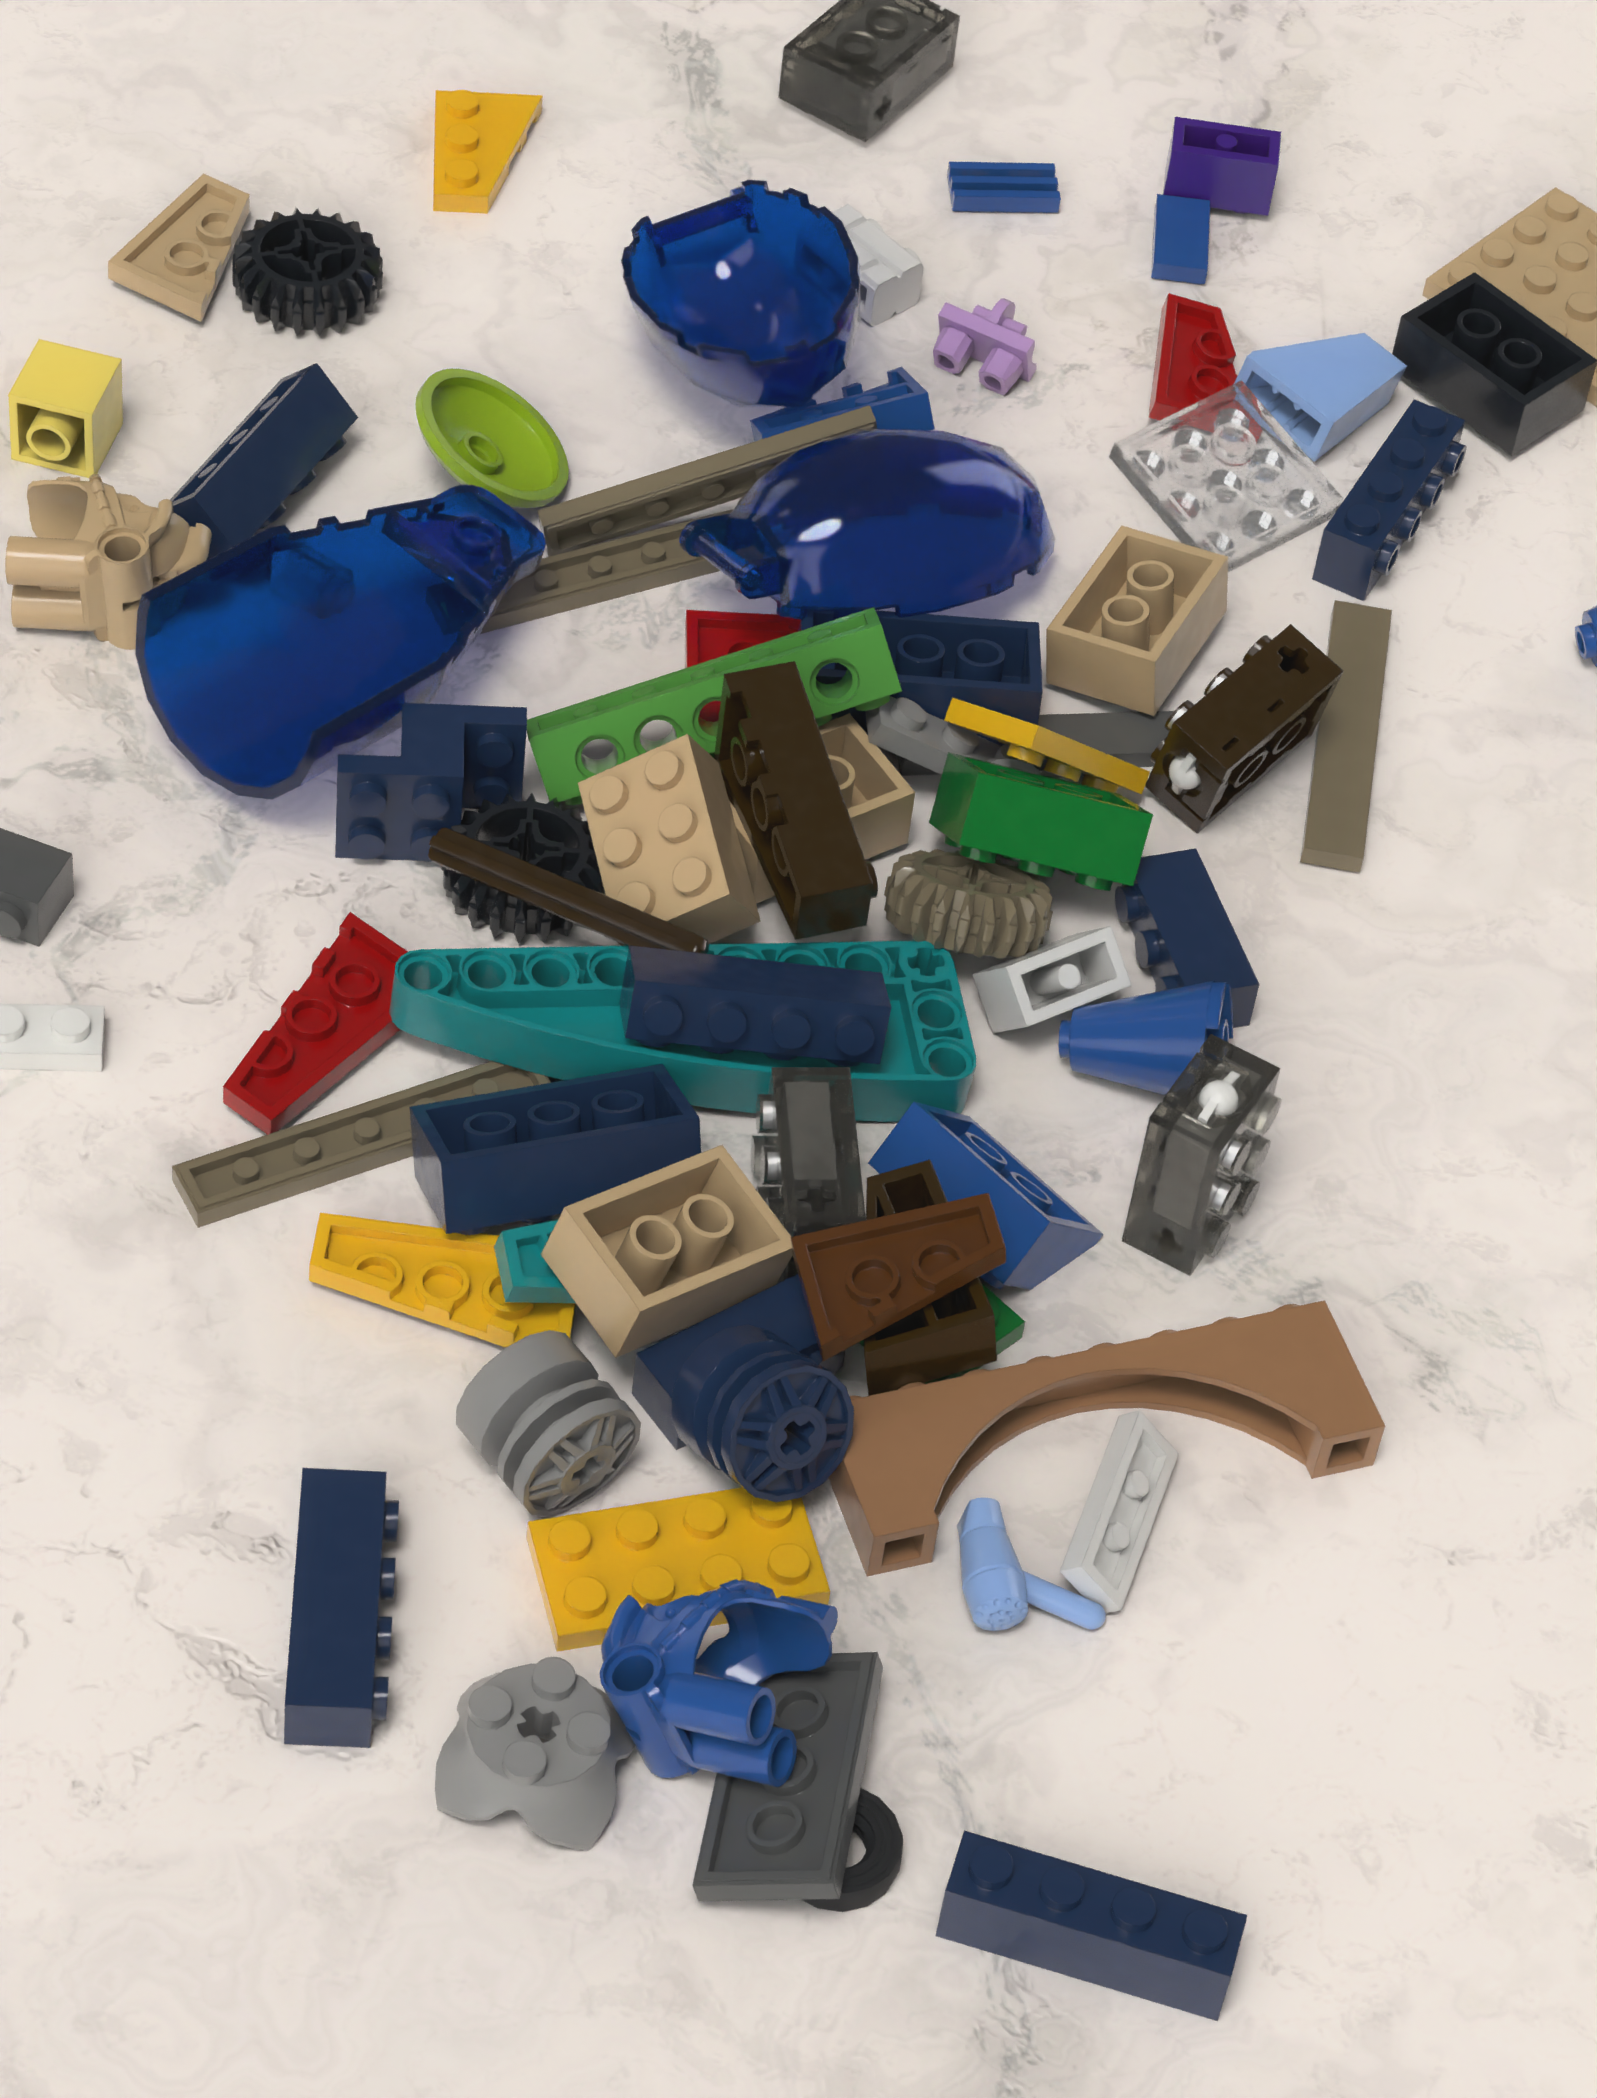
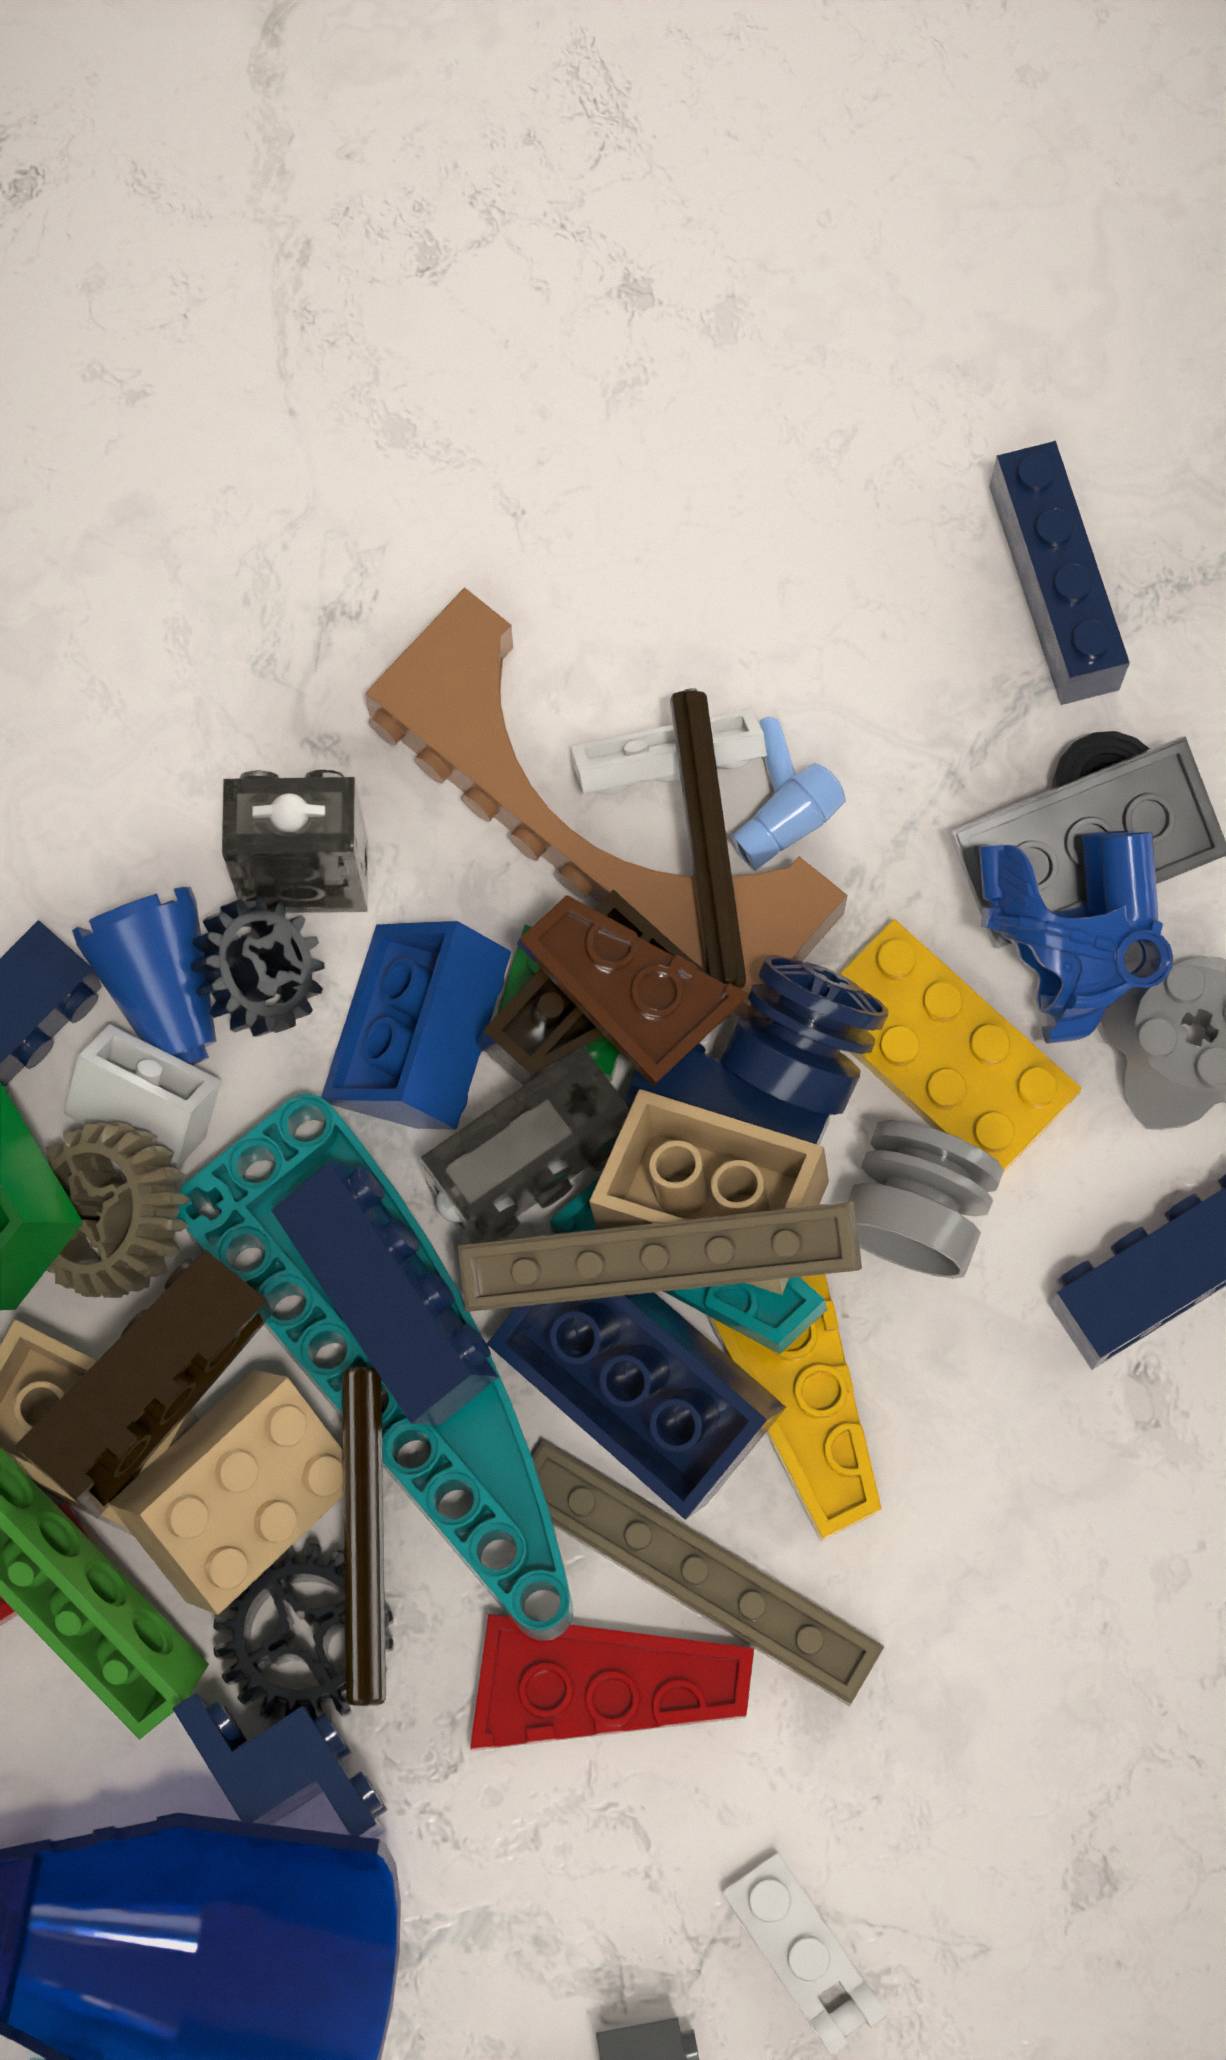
camera: 115 degrees left, 25 degrees up
none -> black gear [190,895,325,1037]
none -> dark tan tile [458,1201,862,1312]
none -> dark brown axle [670,688,746,989]

